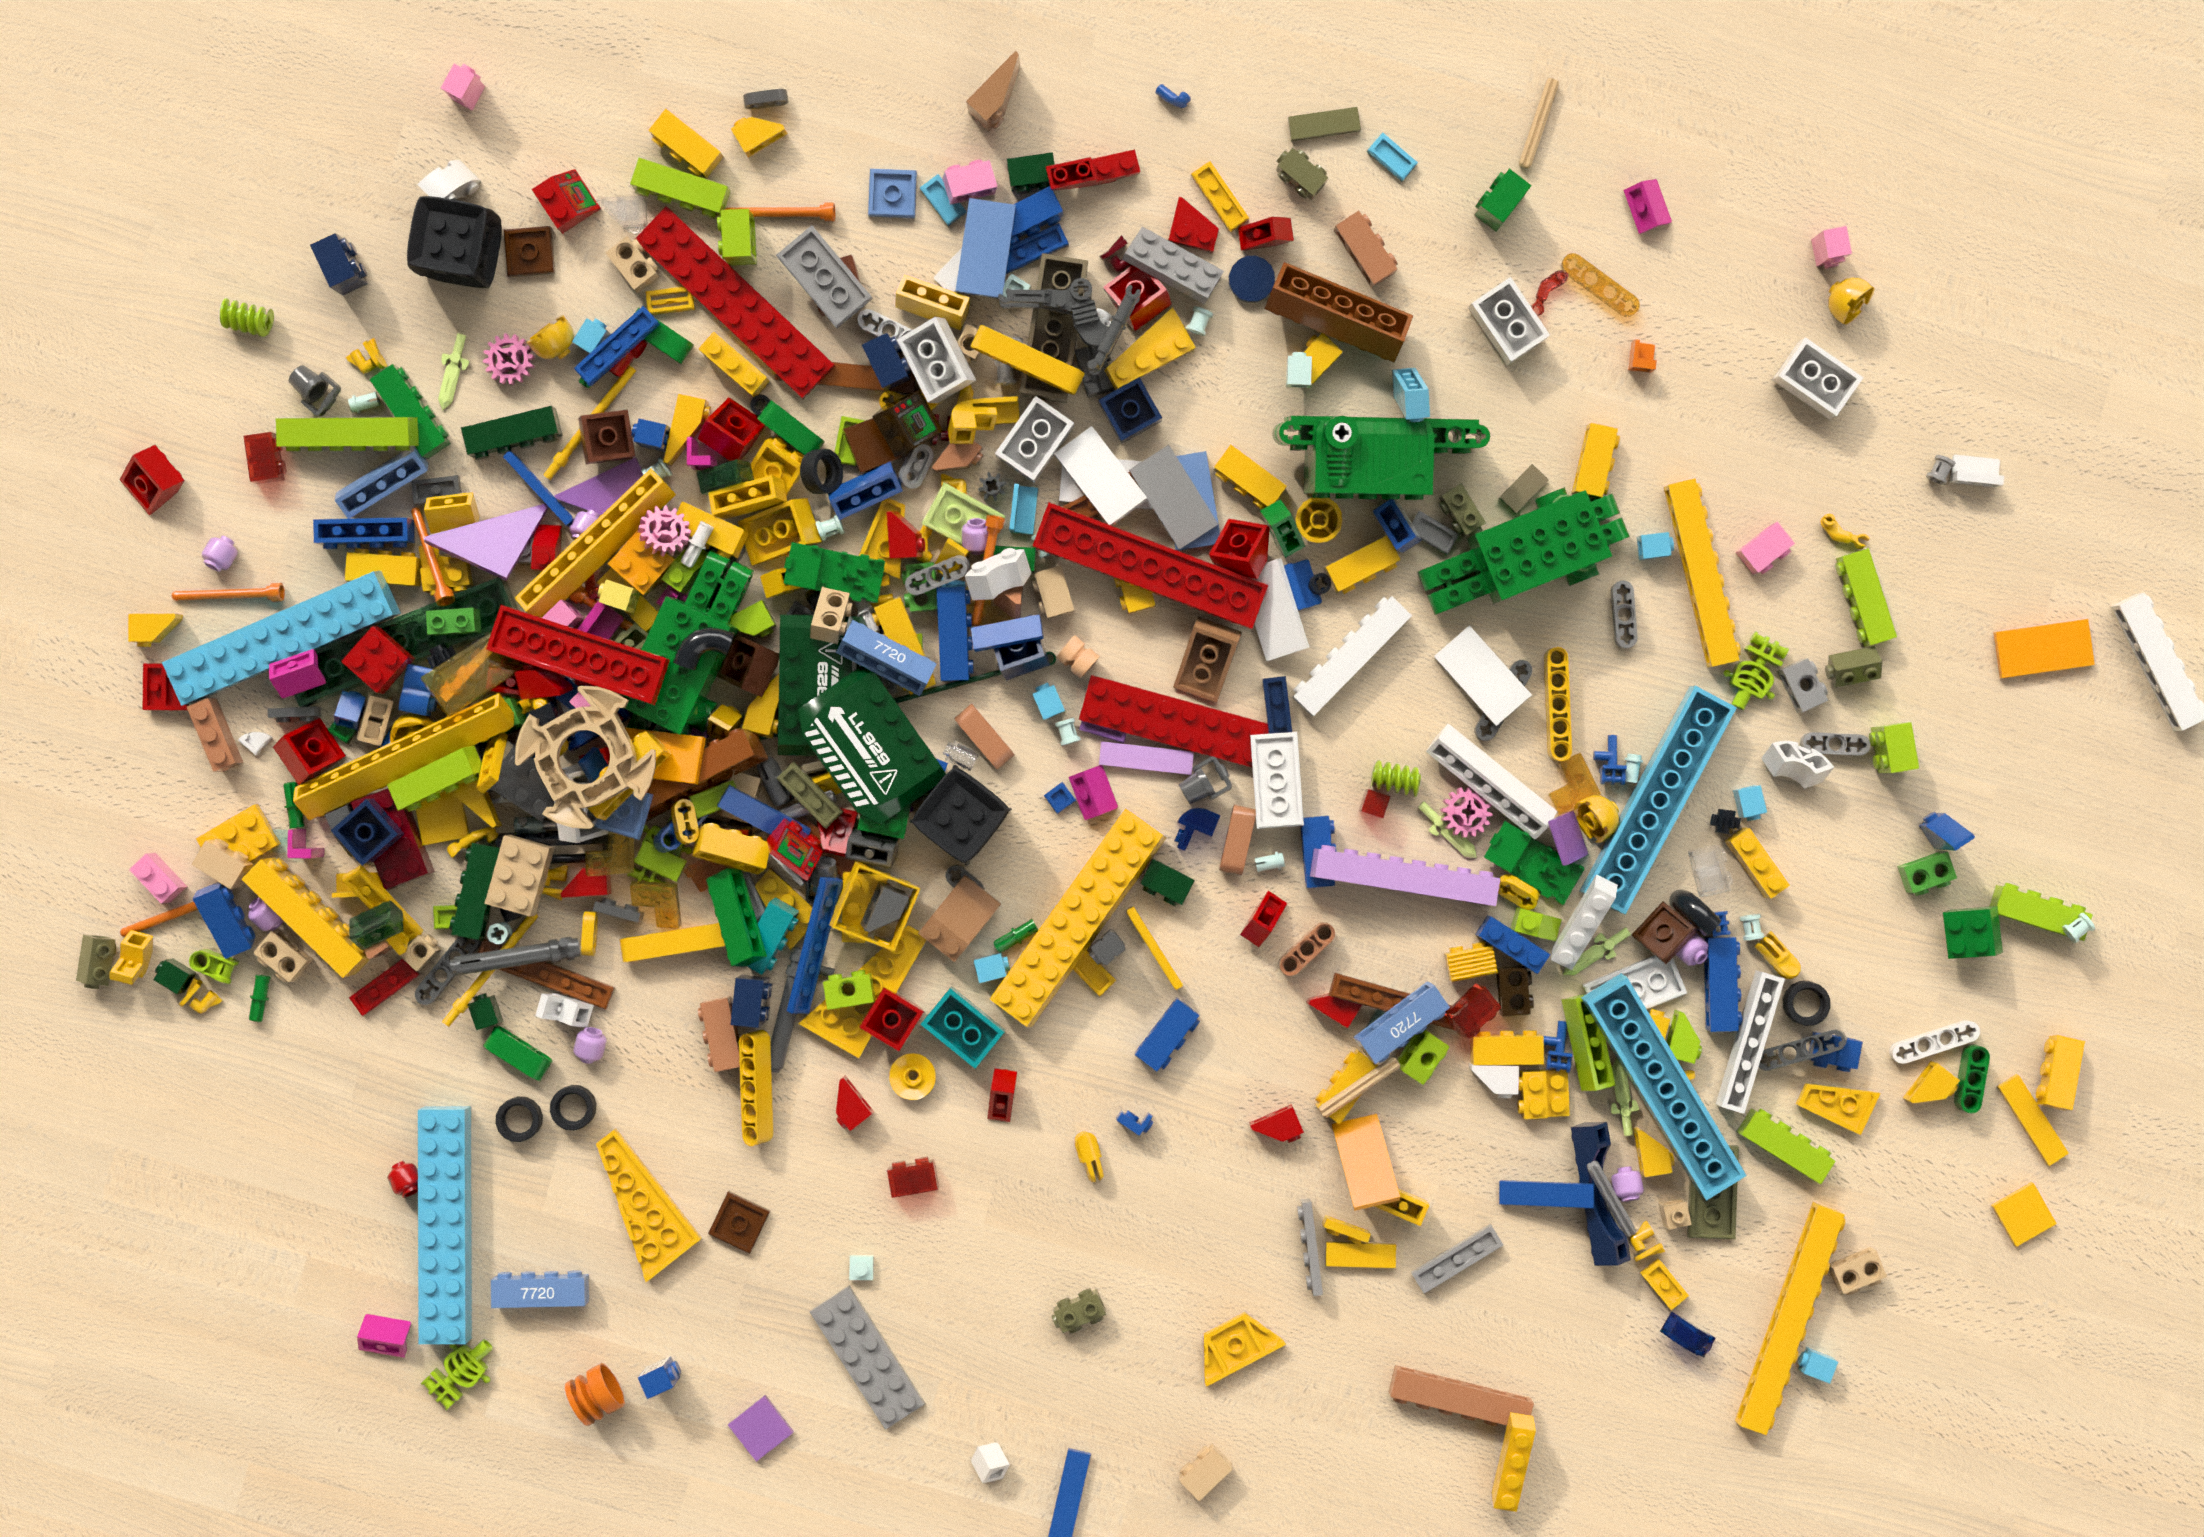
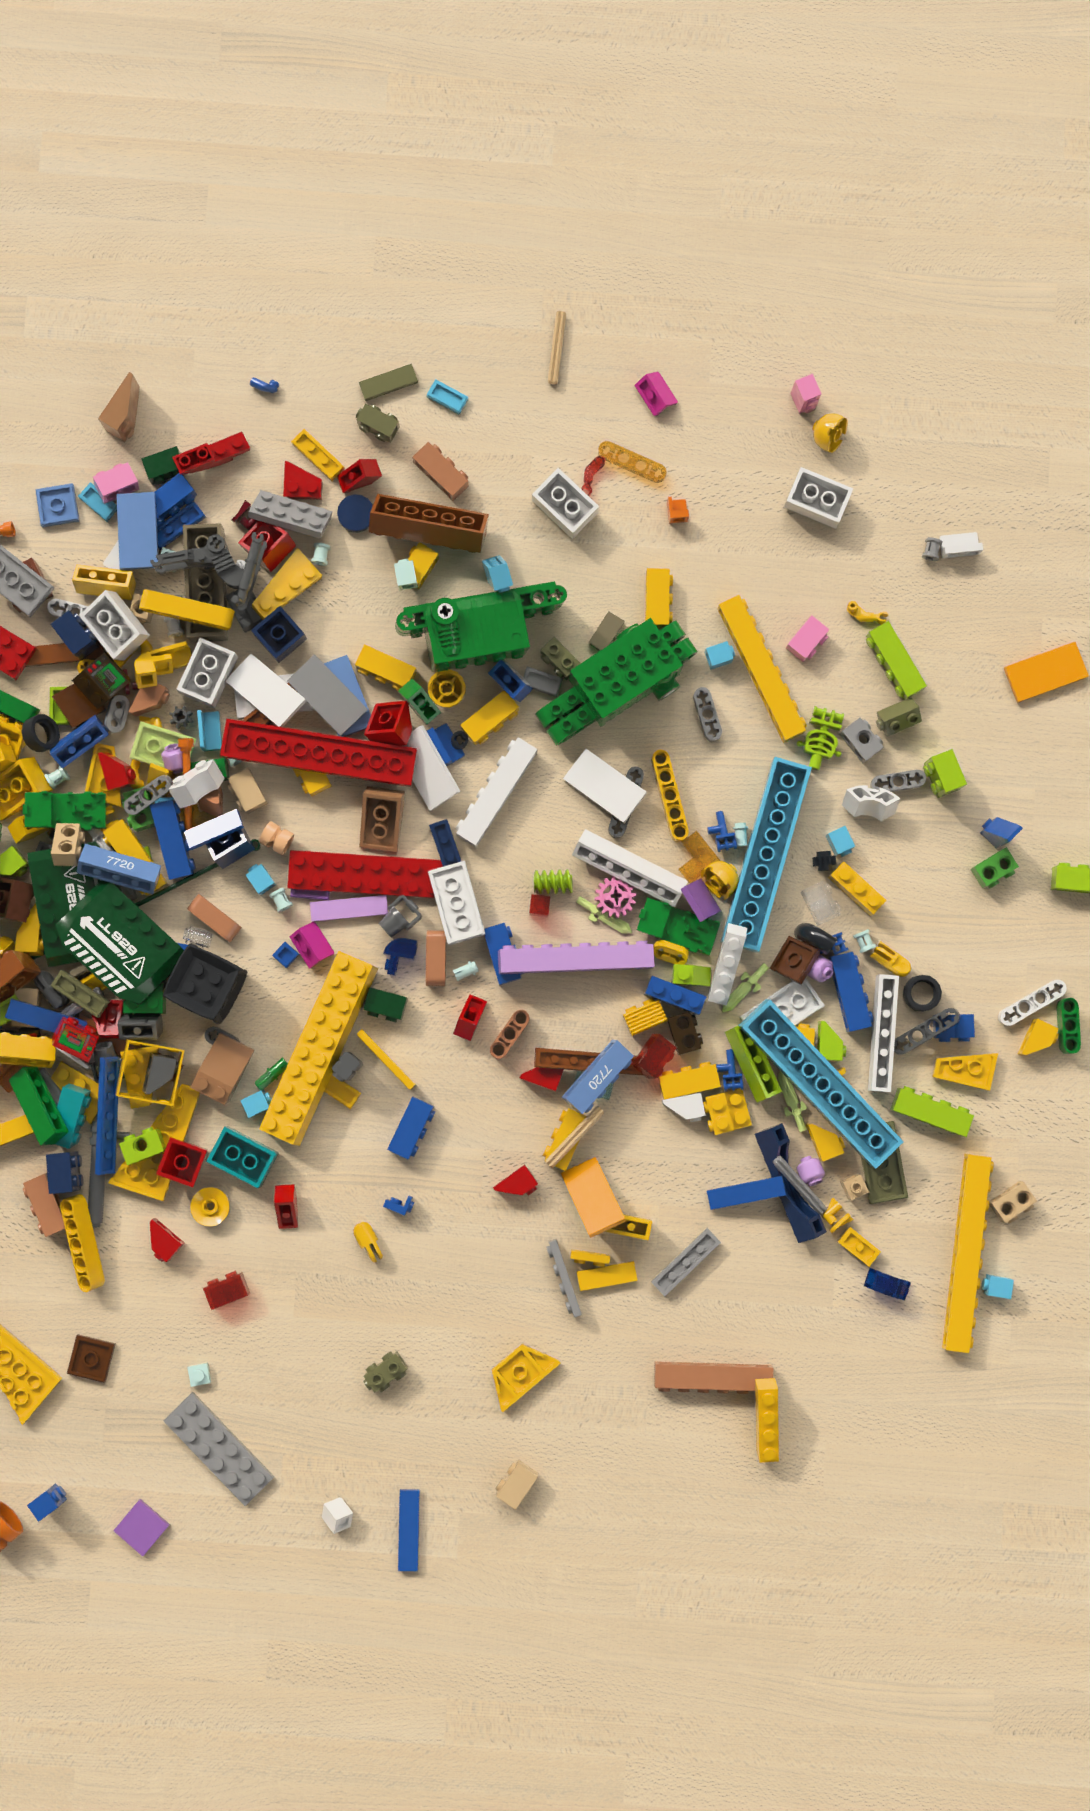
camera: 10 degrees left, 5 degrees down
lime brick [1397,1030,1450,1085] -> none
green brick [1475,168,1532,232] -> none
green brick [1943,906,2003,959] -> none

